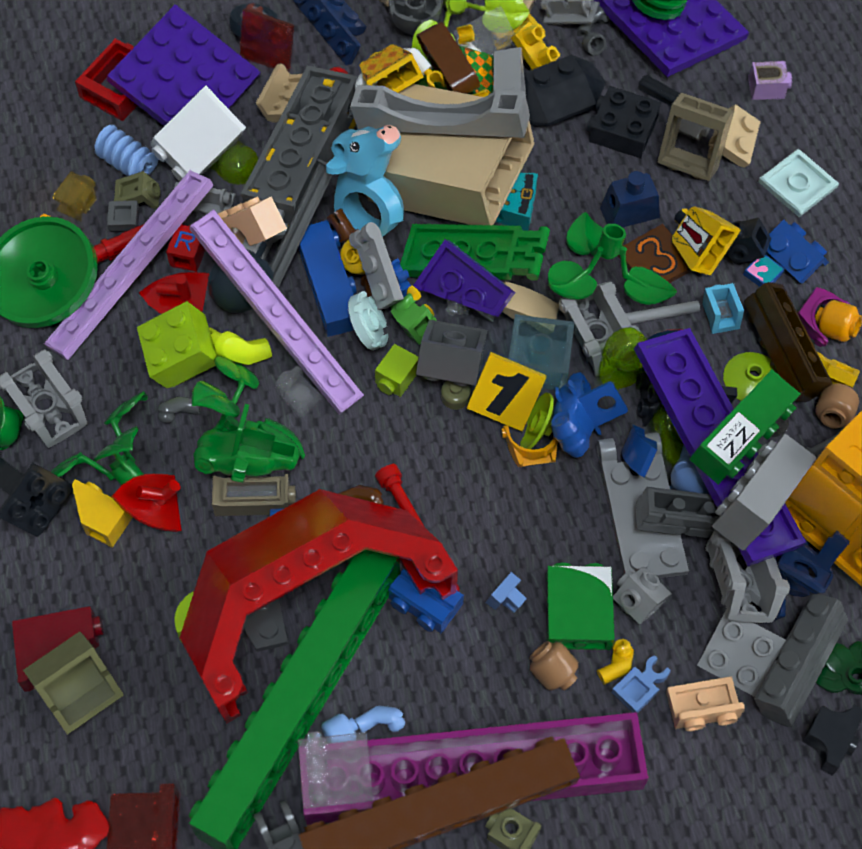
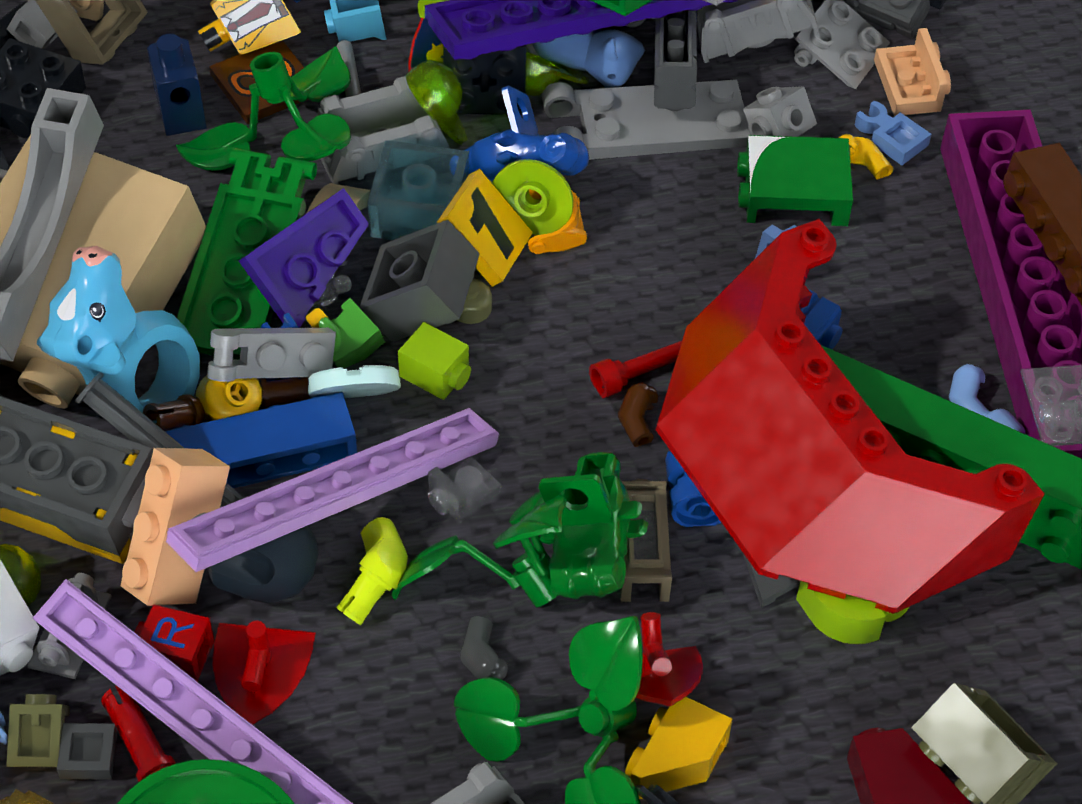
camera: 90 degrees left, 10 degrees down
lime brick [137,301,217,388] -> none
medium nougat head [530,641,578,691] -> none
blue slope [621,425,658,477] -> none

